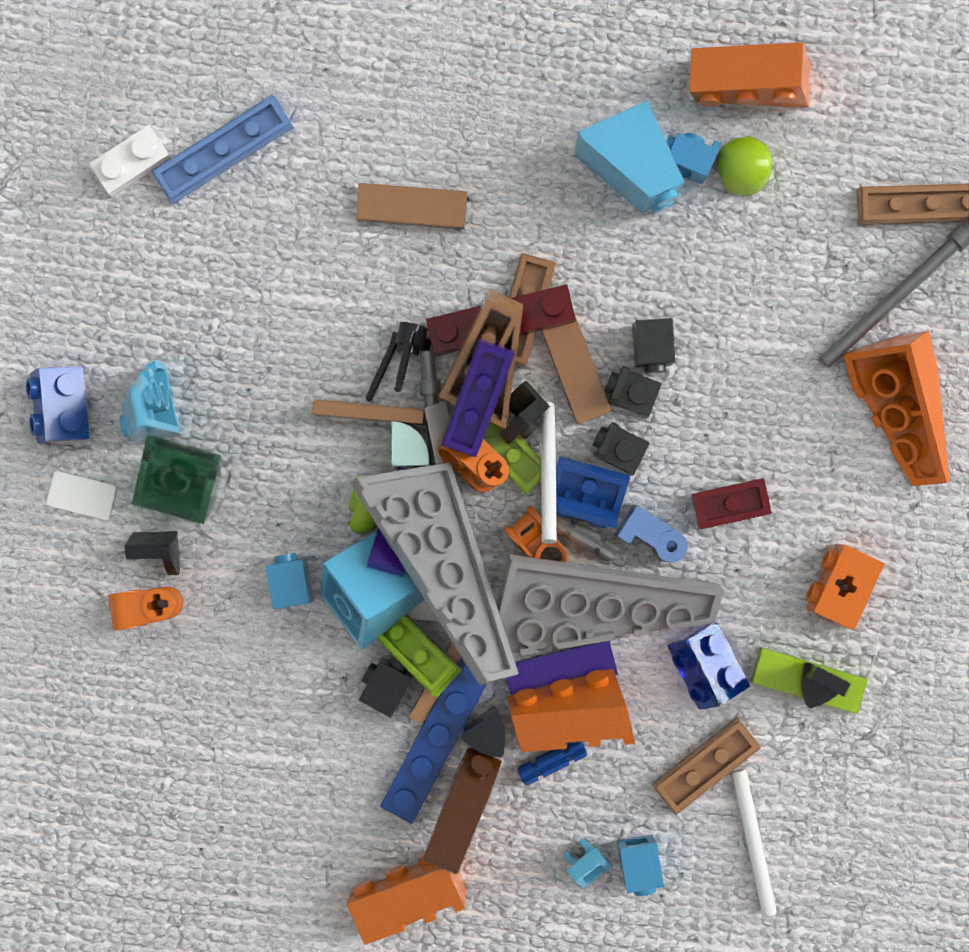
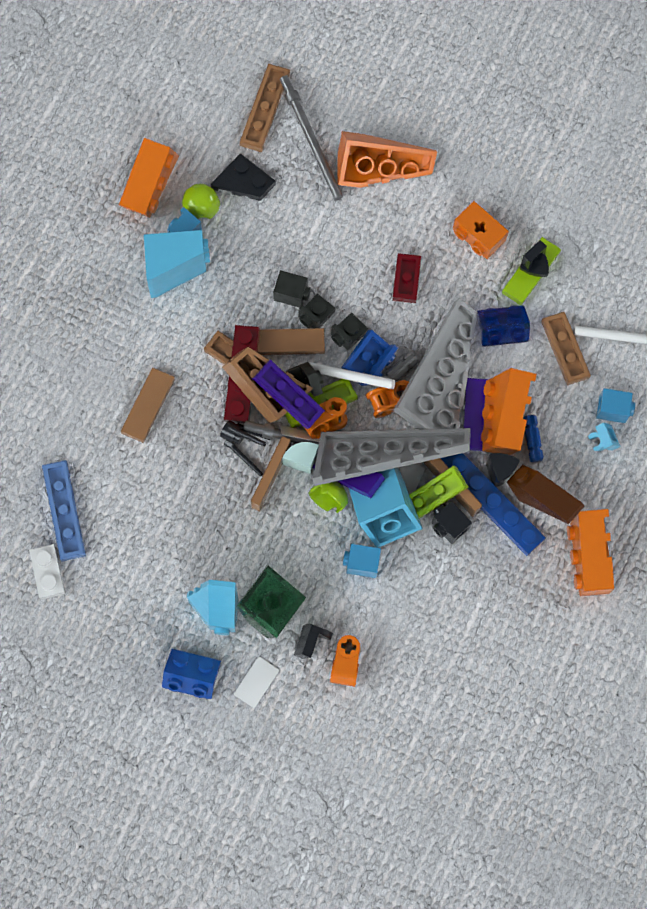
camera: 80 degrees left, 15 degrees down
medium blue leg [614,505,688,562] -> none
none -> black wing [211,153,276,201]

